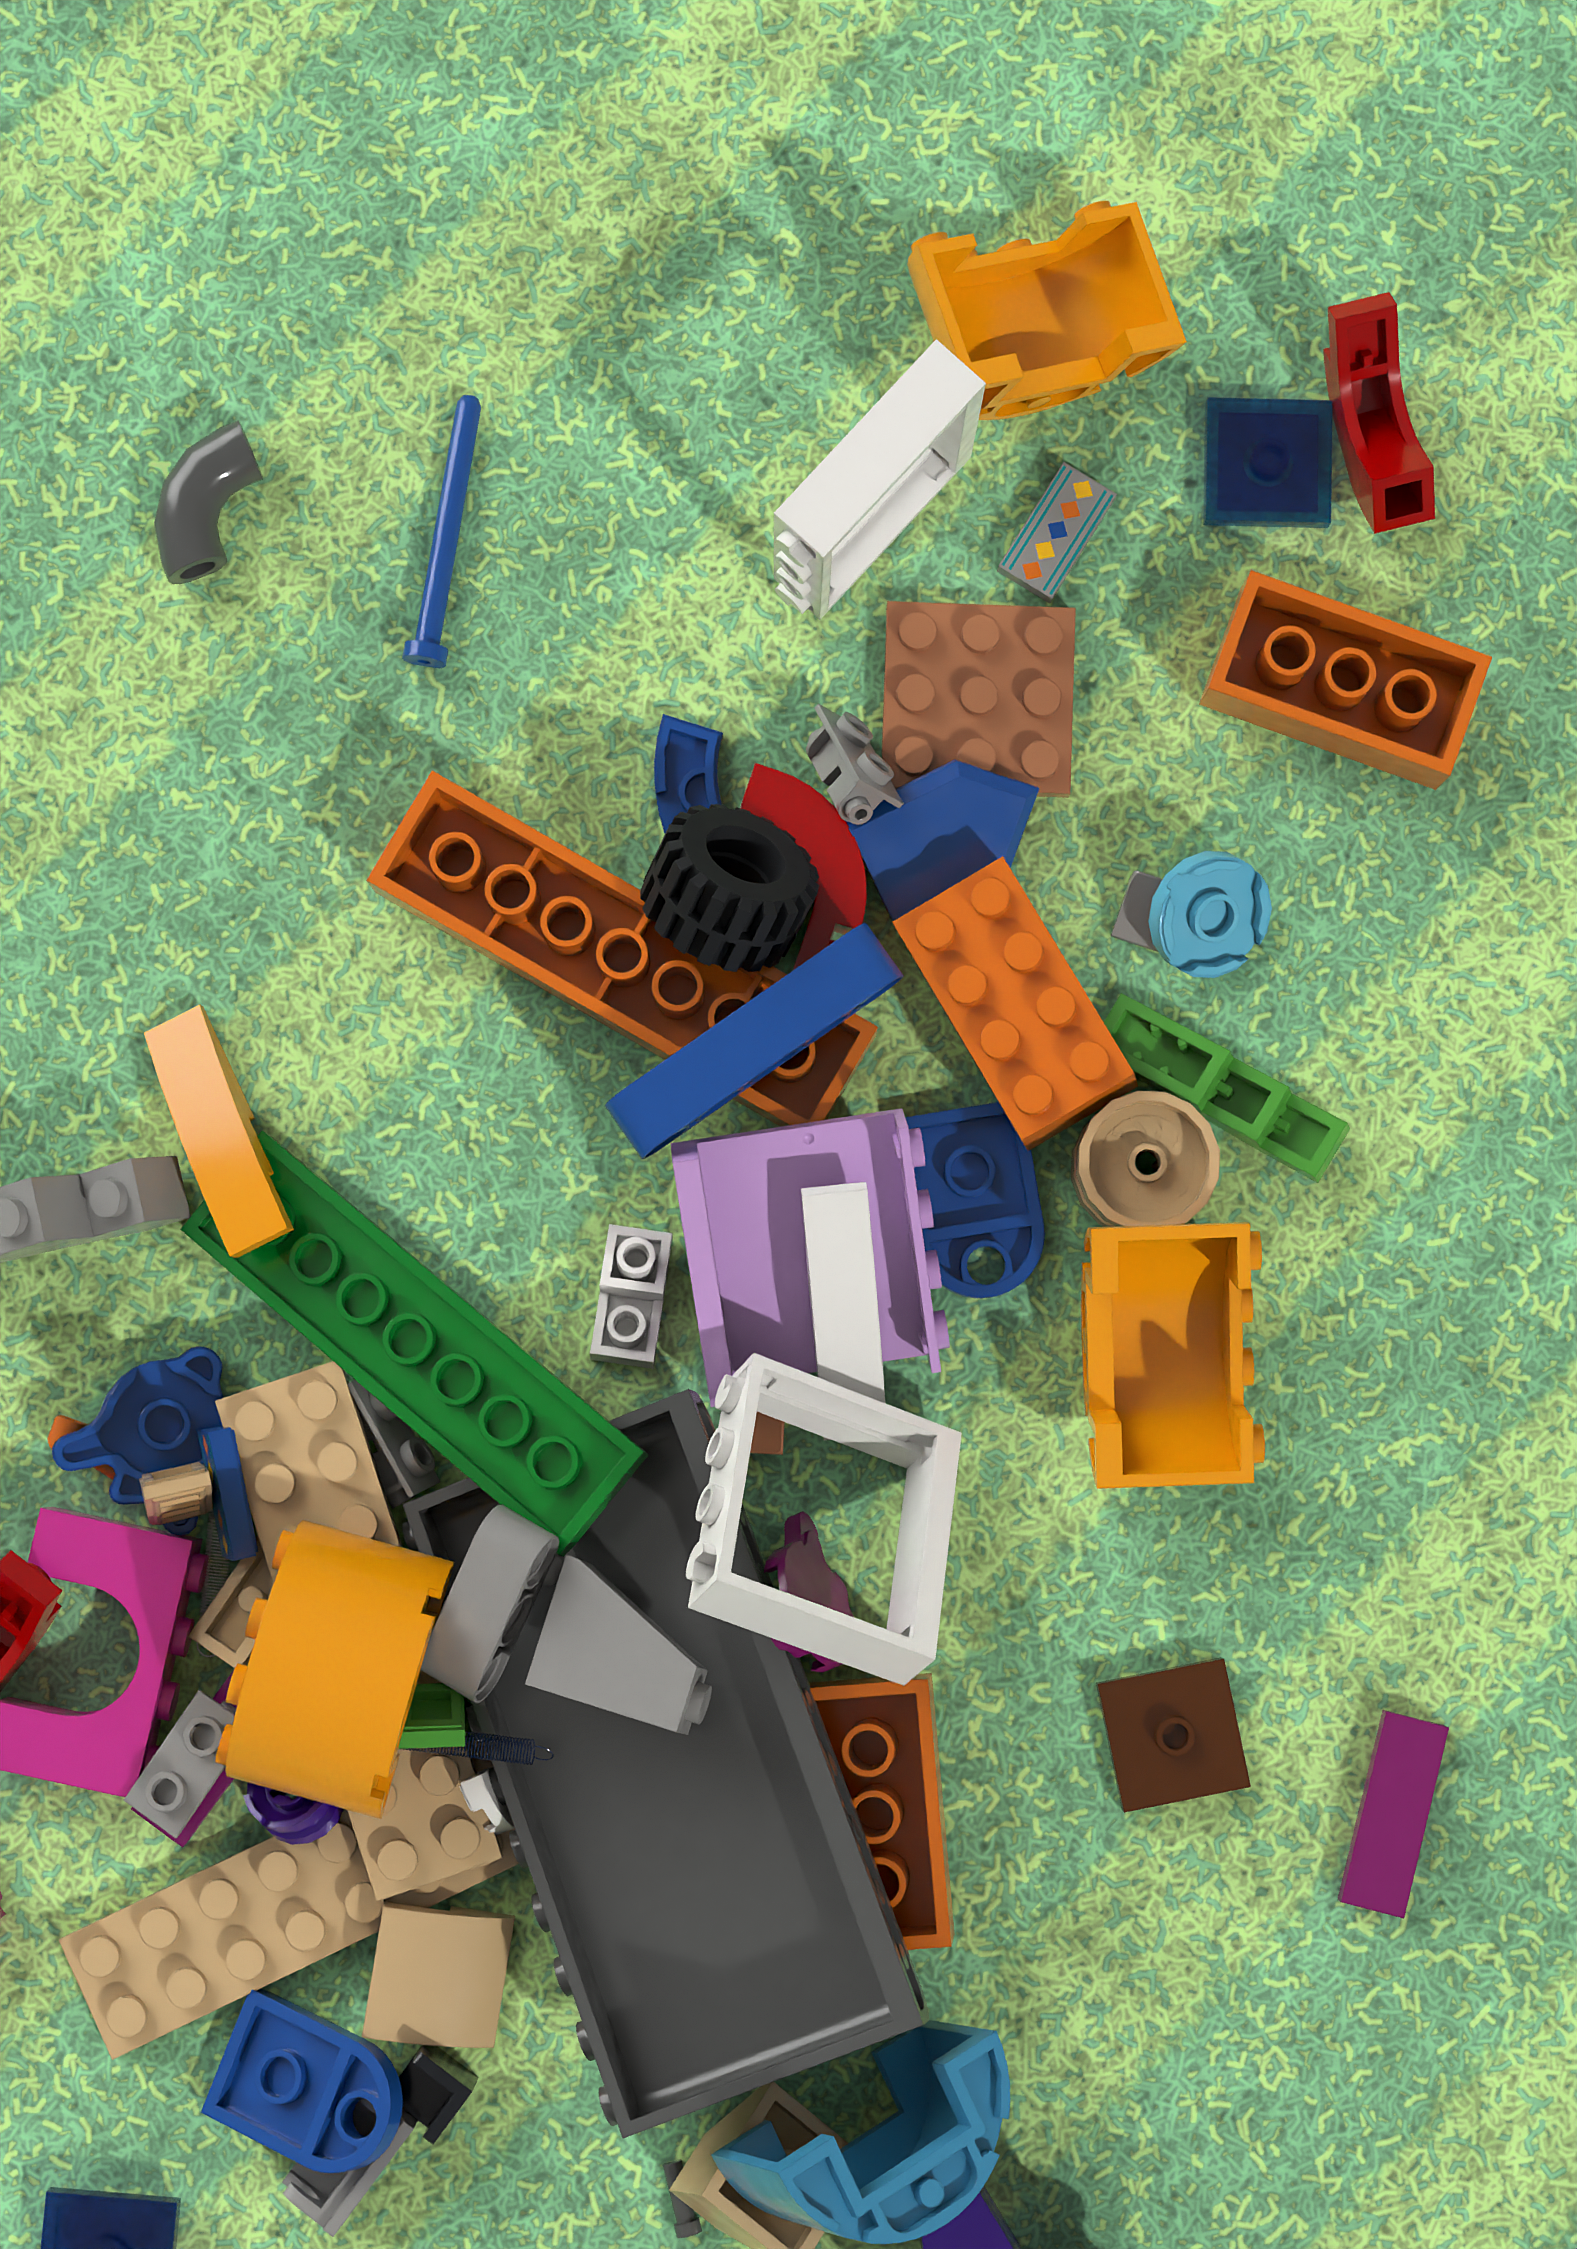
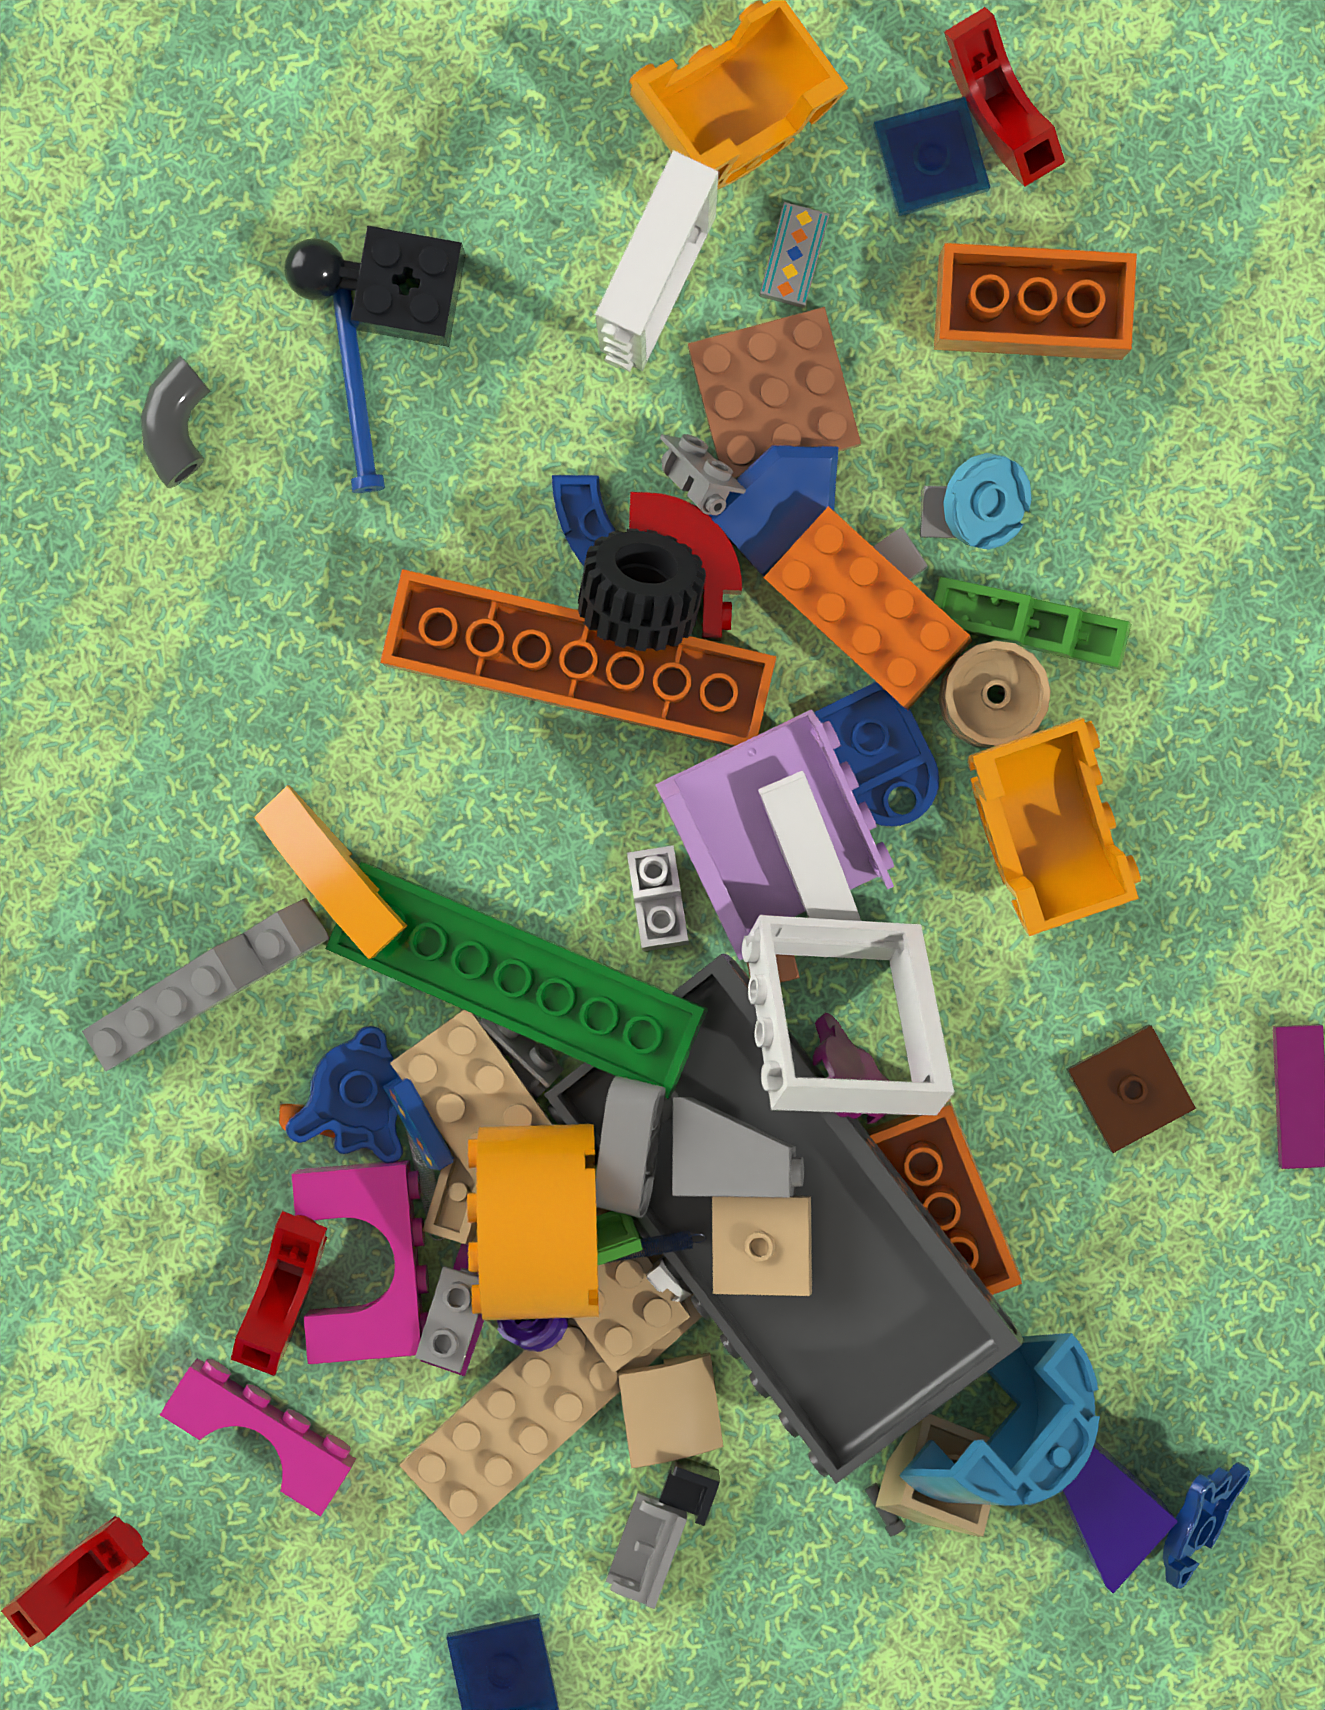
camera: 15 degrees left, 5 degrees up
tan slope [139,1462,213,1525] -> none
blue tile [201,1988,403,2173] -> none
blue beam [605,923,904,1159] -> none
none -> black brick [284,226,466,347]
none -> tan plate [712,1196,812,1296]
none -> light grey slope [873,527,927,580]

